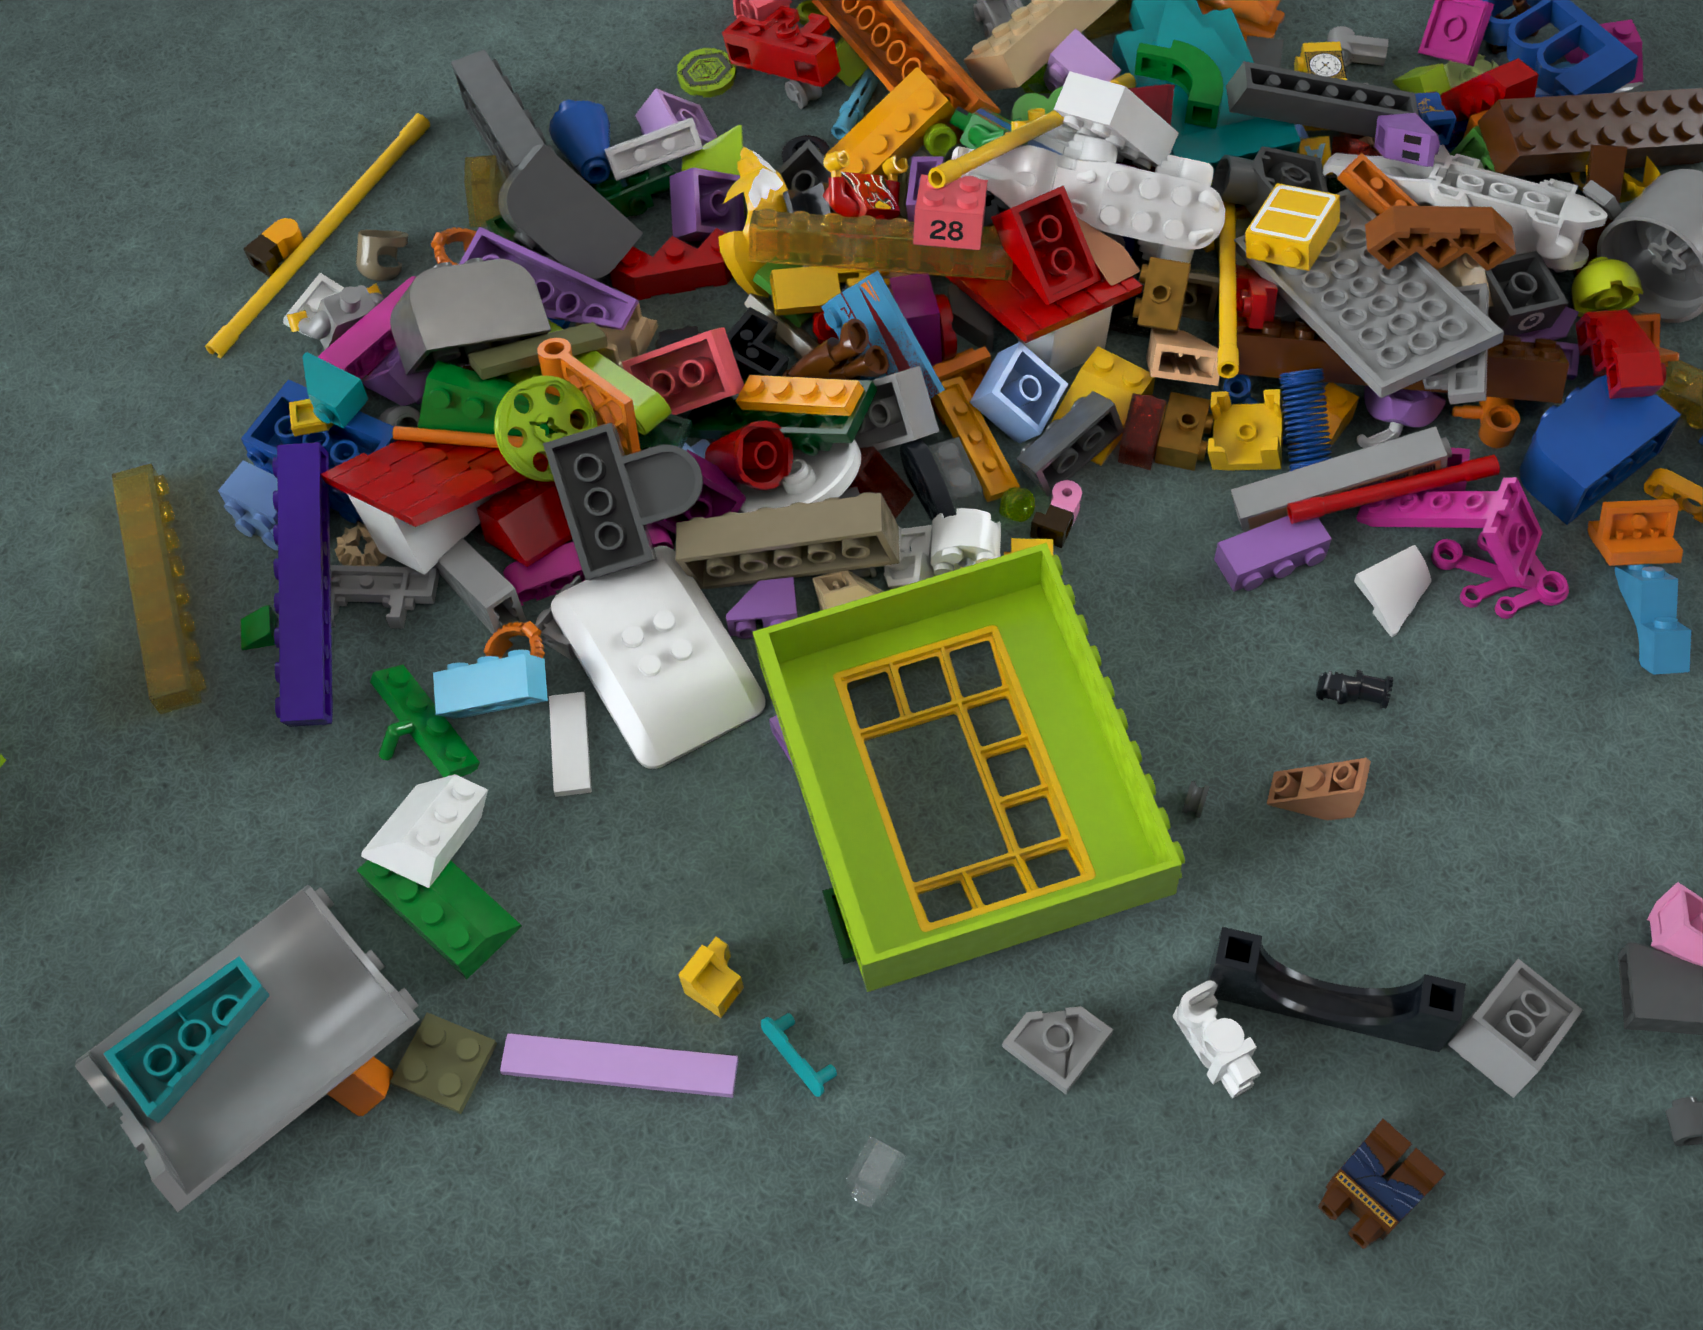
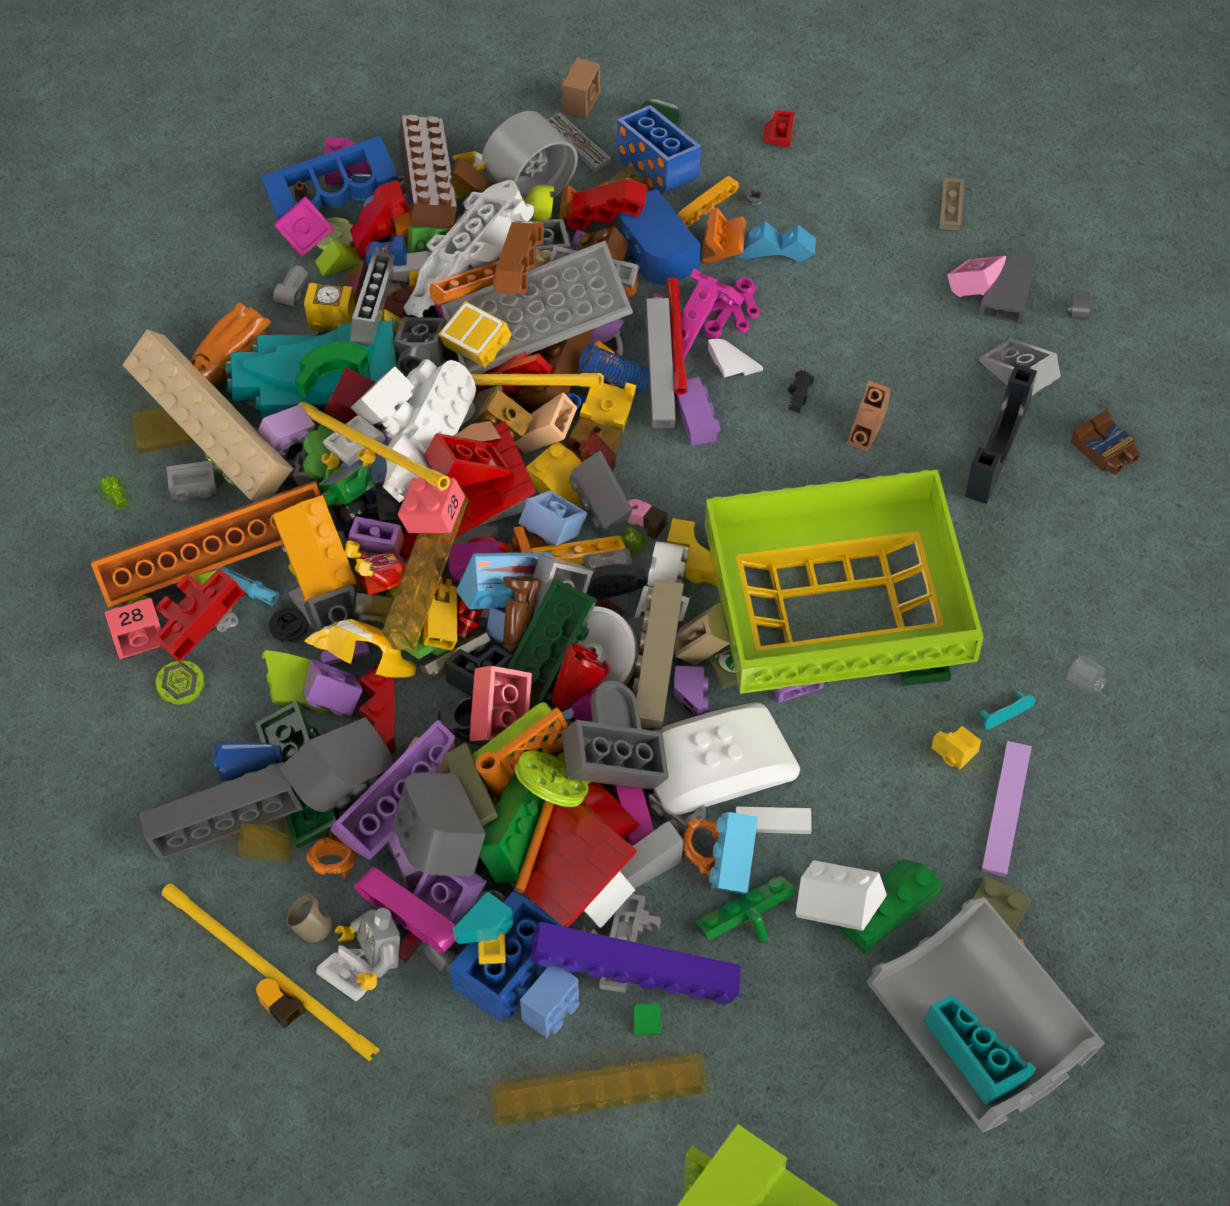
camera: 85 degrees left, 5 degrees down
white tile [604,117,703,181] -> none
lavender slope [635,89,717,146] -> none
light orange plate [736,375,864,416] -> none
lime tile [923,123,957,157] -> none
light grey plate [1002,1006,1113,1094] -> none
white hips [1173,980,1261,1098] -> none
medium lavender slope [1374,113,1440,167] -> none
light grey tile [1582,180,1623,220] -> none

